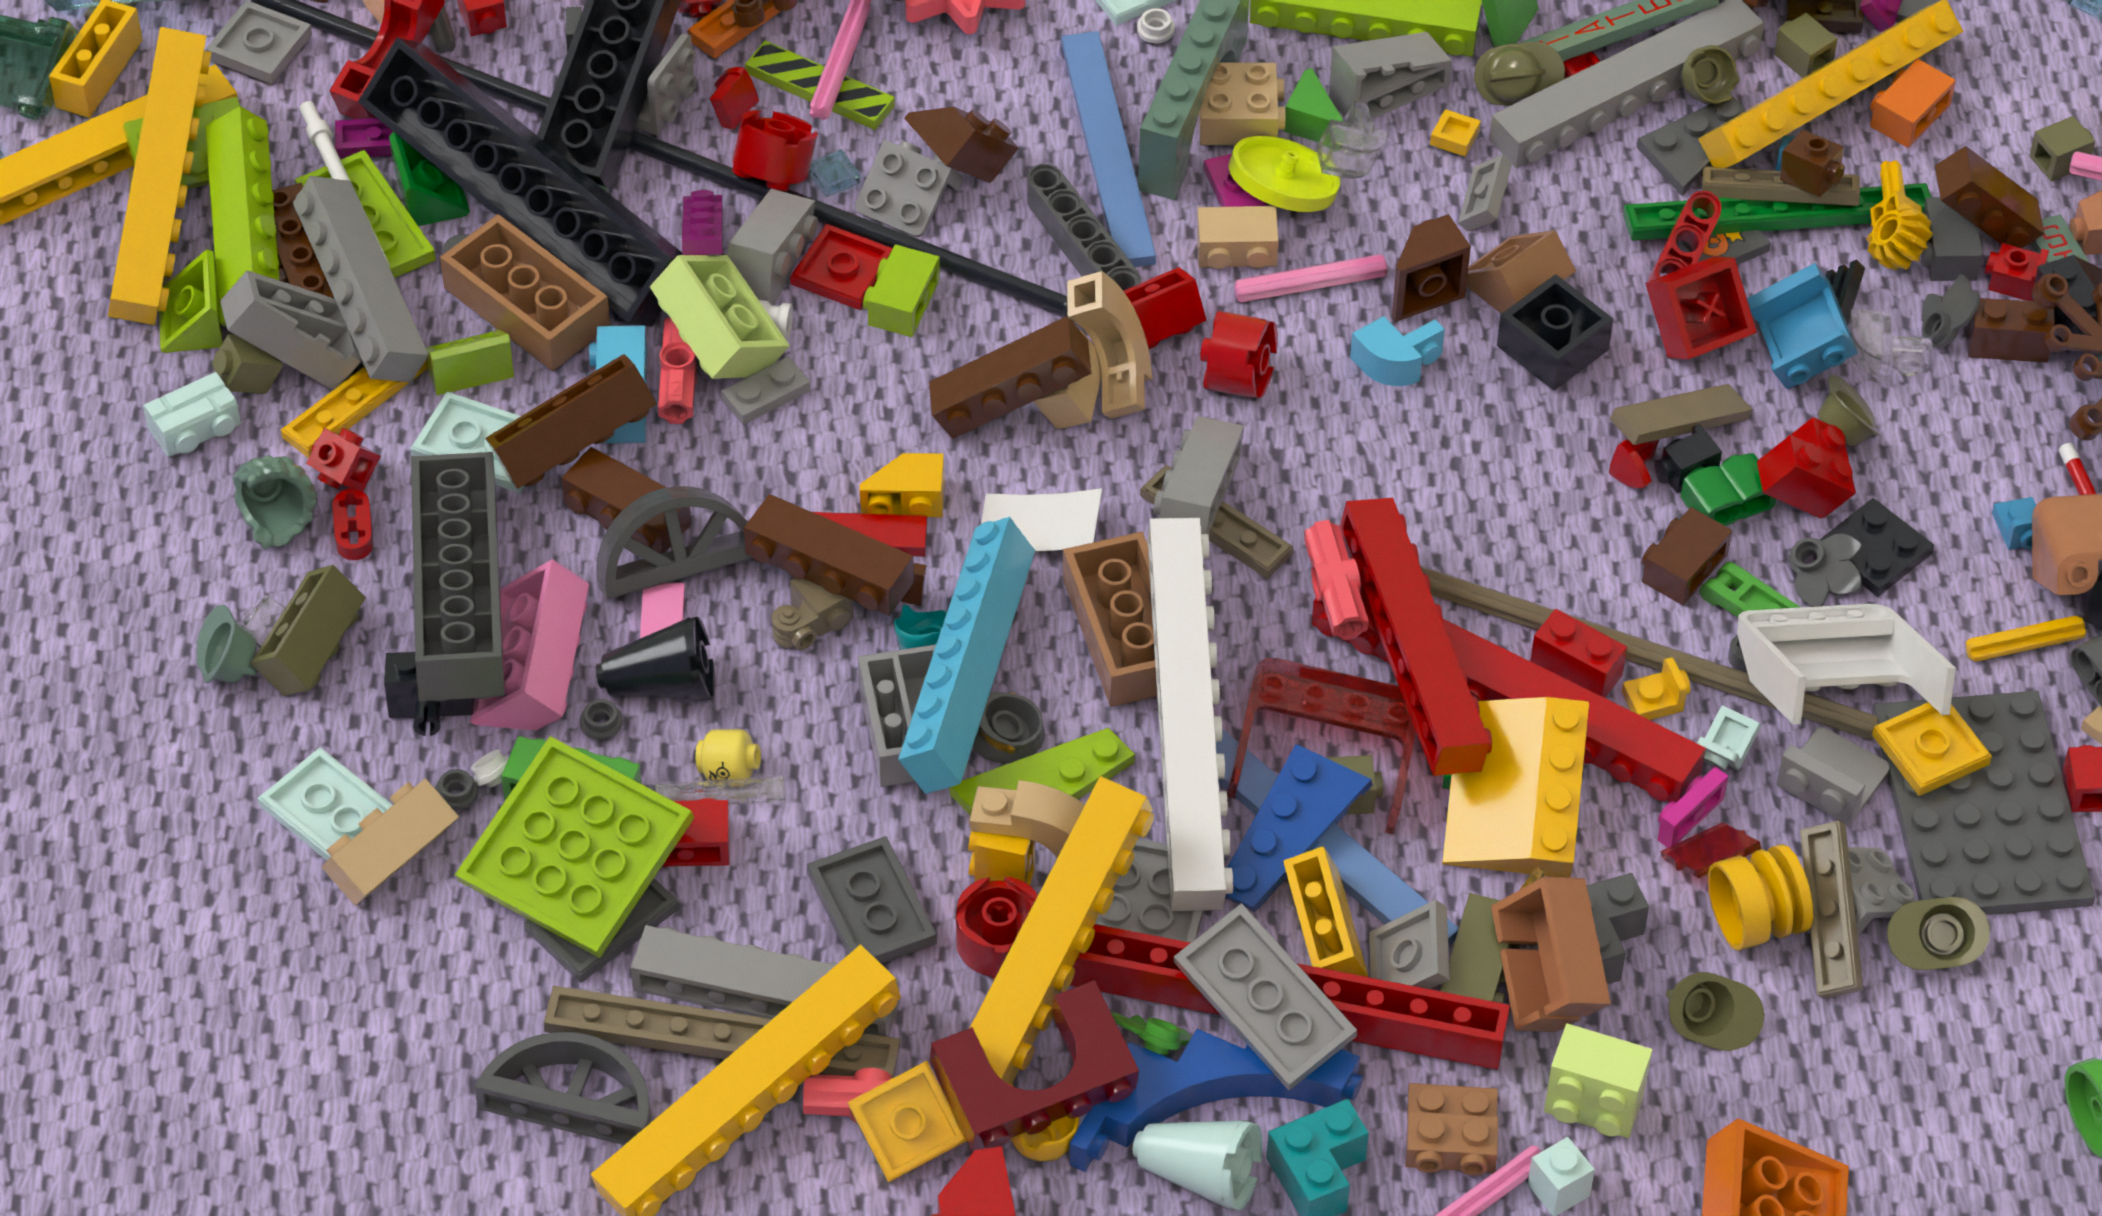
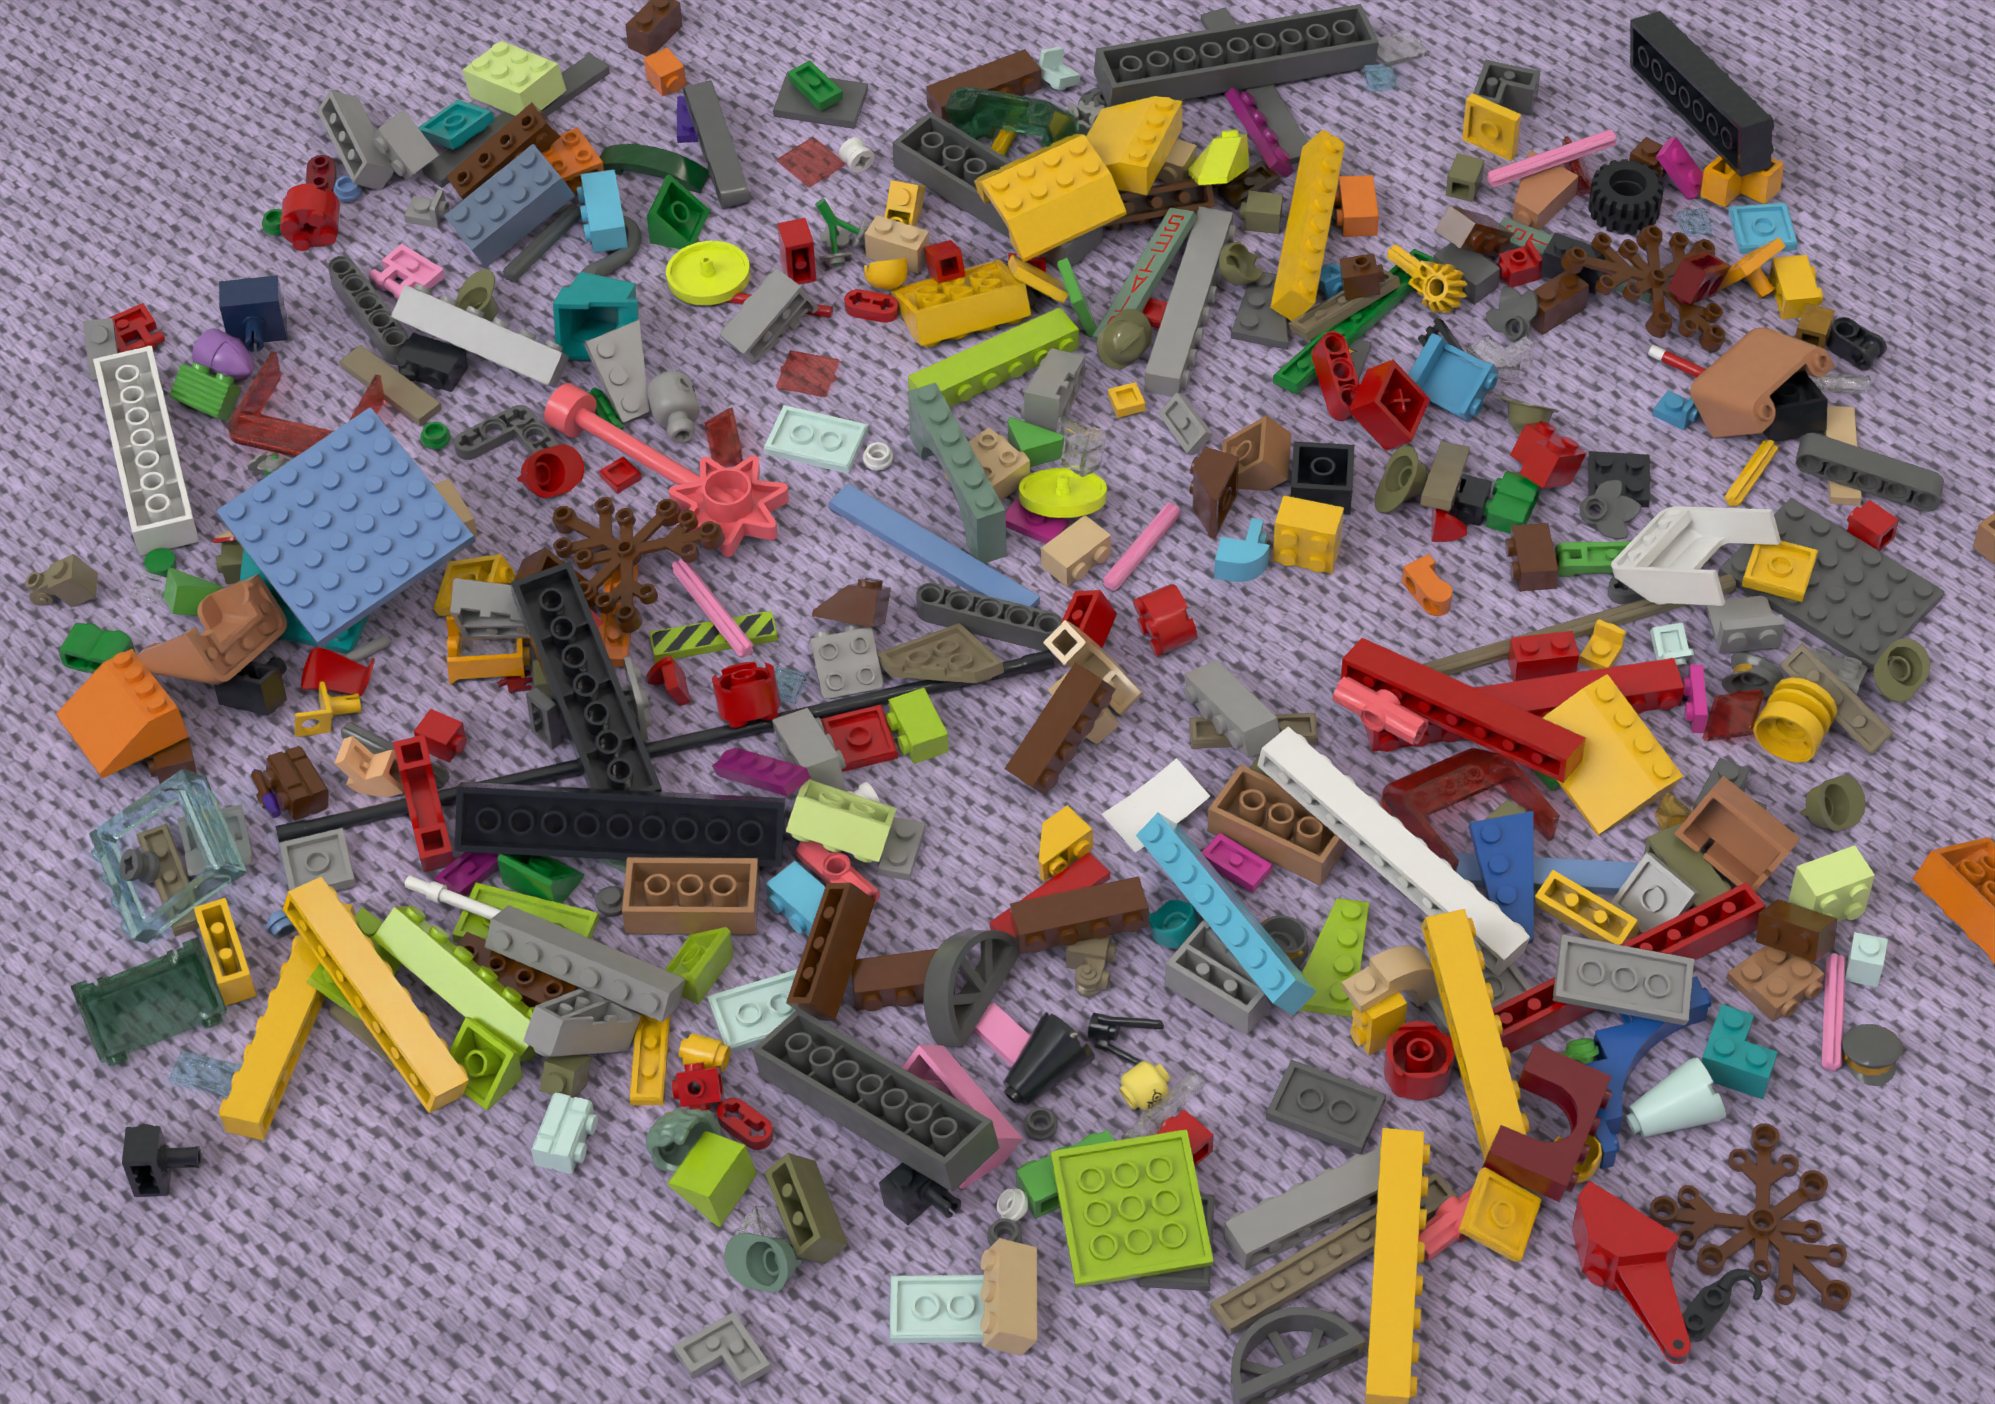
camera: 40 degrees left, 0 degrees up
none -> lime slope [667,1131,757,1227]
none -> light grey plate [673,1312,771,1388]
none -> yellow brick [679,1033,731,1072]
none -> dark tan plate [877,623,1004,683]
none -> black plant [1088,1013,1164,1065]
none -> dark pink plate [1201,833,1272,893]
none -> yellow brick [1273,495,1344,574]
none -> olive piece [1375,445,1428,513]
none -> orange leg [1401,554,1452,616]
none -> dark grey piece [1722,653,1784,698]
none -> reddish brown brick [1756,899,1838,962]

